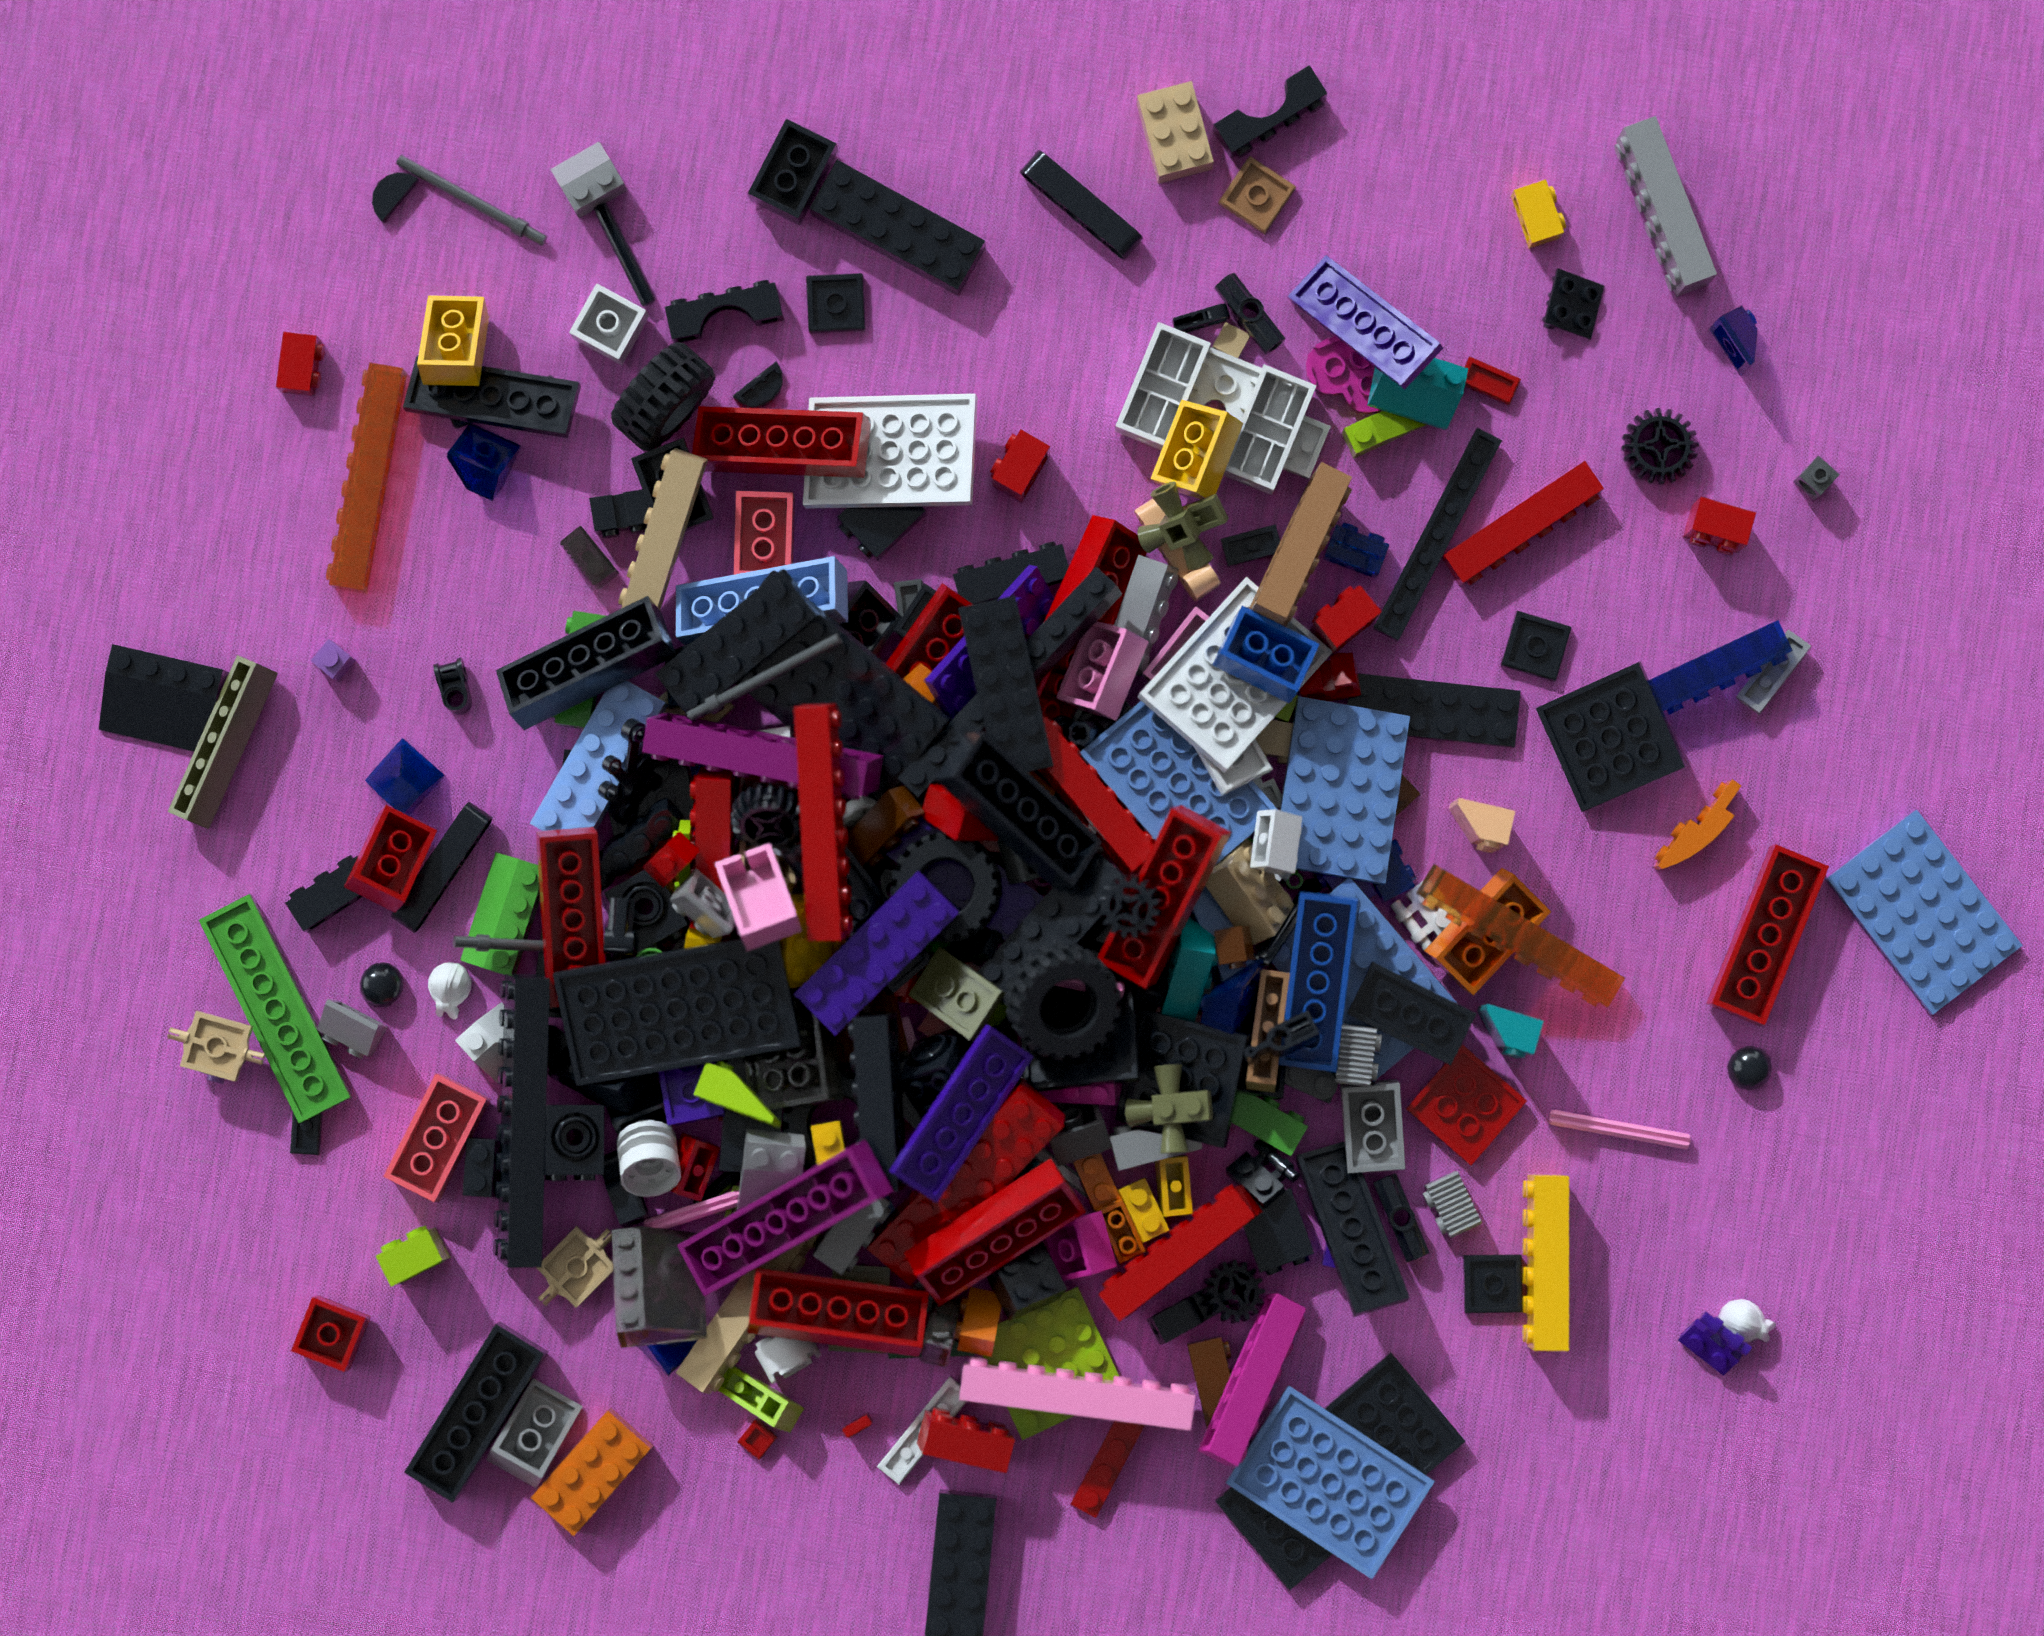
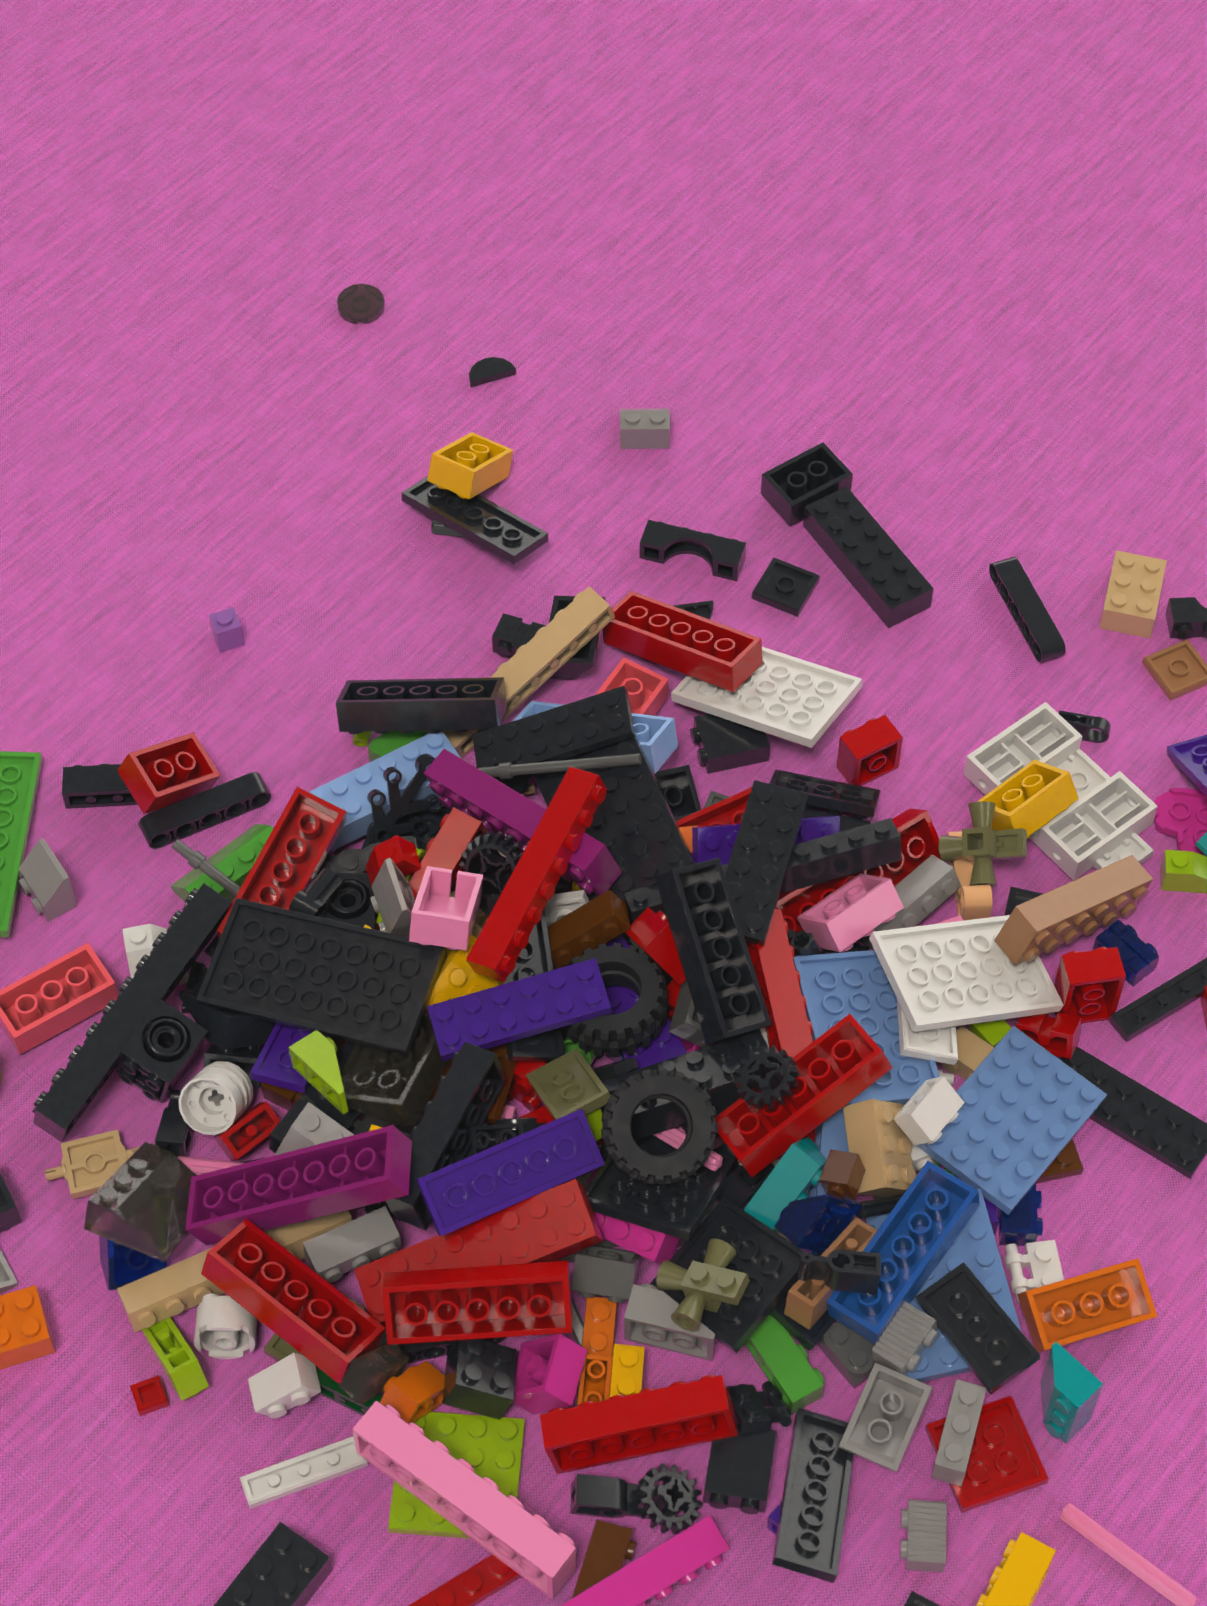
camera: 25 degrees right, 30 degrees down
black slope [98,644,229,752] -> none
brick [168,655,278,829] -> none
red brick [276,332,325,396] -> none
clear orange brick [326,362,407,594] -> none
black hair [360,962,404,1007] -> none
clear blue slope [365,738,445,816] -> none
dark grey bar [396,155,547,246] -> none
white piece [428,962,471,1020] -> none
black piece [433,657,472,715] -> none
clear blue slope [446,423,521,501] -> none
black brick [462,1137,500,1197] -> none
clear smoke brick [560,526,619,589] -> none
white brick [569,283,649,365] -> none
black axle [594,203,655,306] -> none
black tyre [611,342,715,451] -> none
red tile [842,1413,873,1438] -> none
red brick [917,1408,1015,1474] -> none
yellow brick [1155,1155,1193,1217] -> none
tan tile [1212,322,1250,358] -> none
blue brick [1212,605,1320,703] -> none
black piece [1214,273,1286,355] -> none
black piece [1373,1173,1430,1262] -> none
clear orange brick [1416,864,1625,1007] -> none
light nougat slope [1449,798,1515,853] -> none
none -> white brick [248,1353,321,1418]
none -> clear smoke tile [337,284,385,324]
none -> black plate [769,769,881,819]
none -> light grey brick [931,1379,986,1487]

